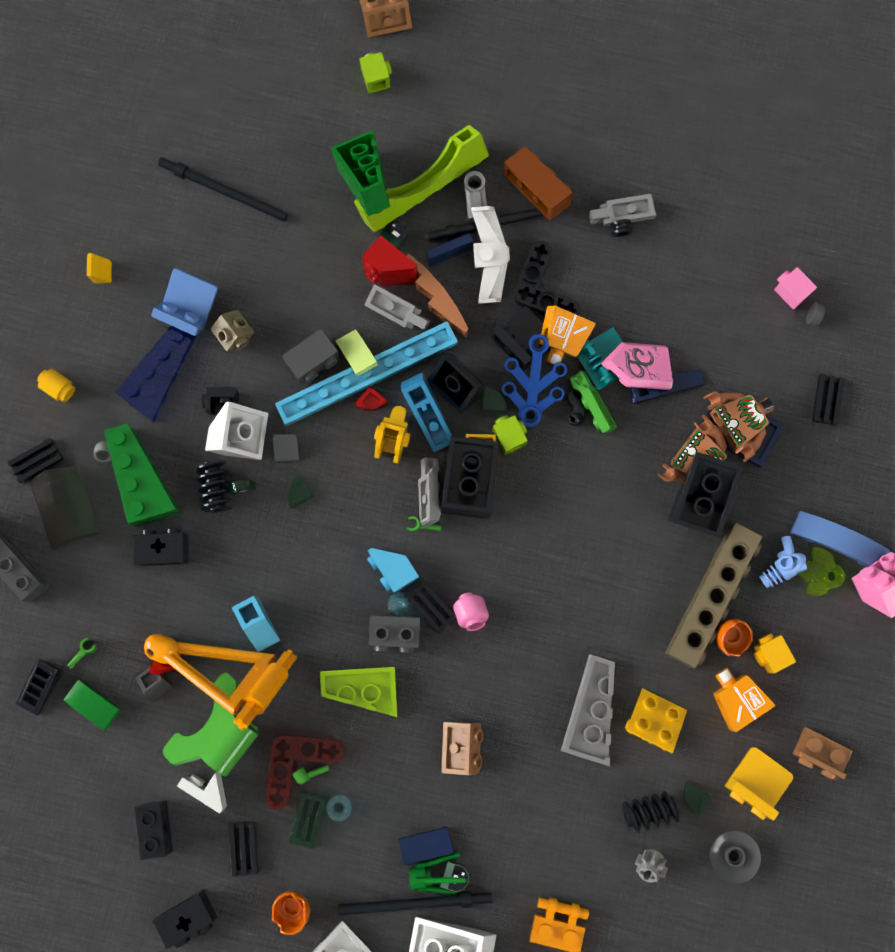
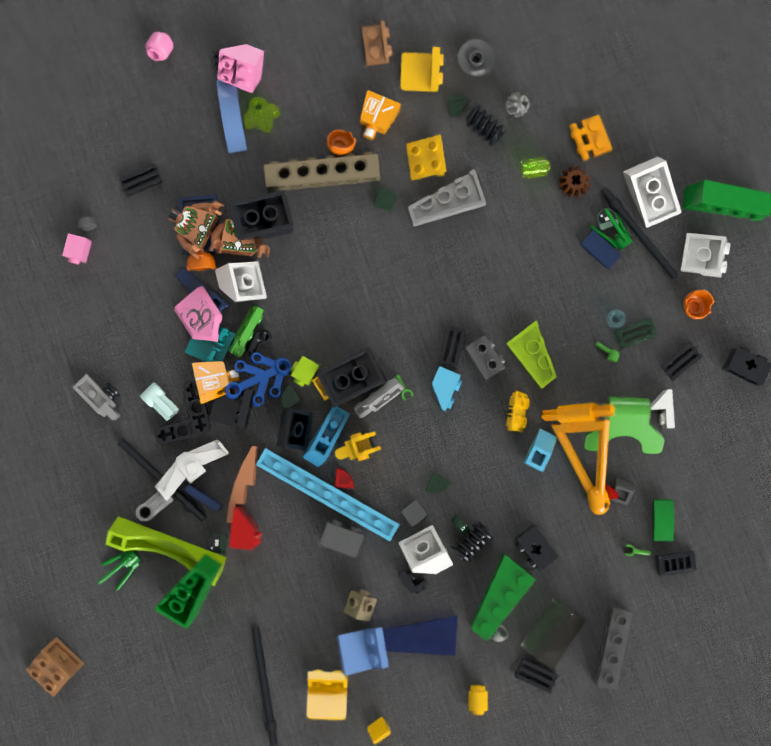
camera: 125 degrees left, 5 degrees up
black brick [134,800,173,860] -> none
clear red beam [266,735,345,810] -> none
yellowish green slope [335,329,378,377] -> none
lime brick [359,52,392,94] -> none
light grey hinge [364,284,430,330] -> none
clear light blue plate [388,592,408,617] -> none
medium nougat bracket [441,722,483,776] -> none
bright pink head [454,592,489,631] -> none
dark orange brick [503,146,573,221] -> none
yellow brick [754,633,796,673] -> none
light blue piece [759,536,807,588] -> none
none -> green plant [97,550,141,591]
none -> light aqua piece [140,382,179,421]
none -> orange hair [186,251,216,271]
none -> white slope [215,262,267,302]
none -> yellow bracket [307,670,348,720]
none -> clear green tile [373,187,398,213]
none -> yellow hinge [506,391,530,433]
none -> clear neon green brick [521,157,550,179]
none -> reddish brown gear [558,166,591,198]

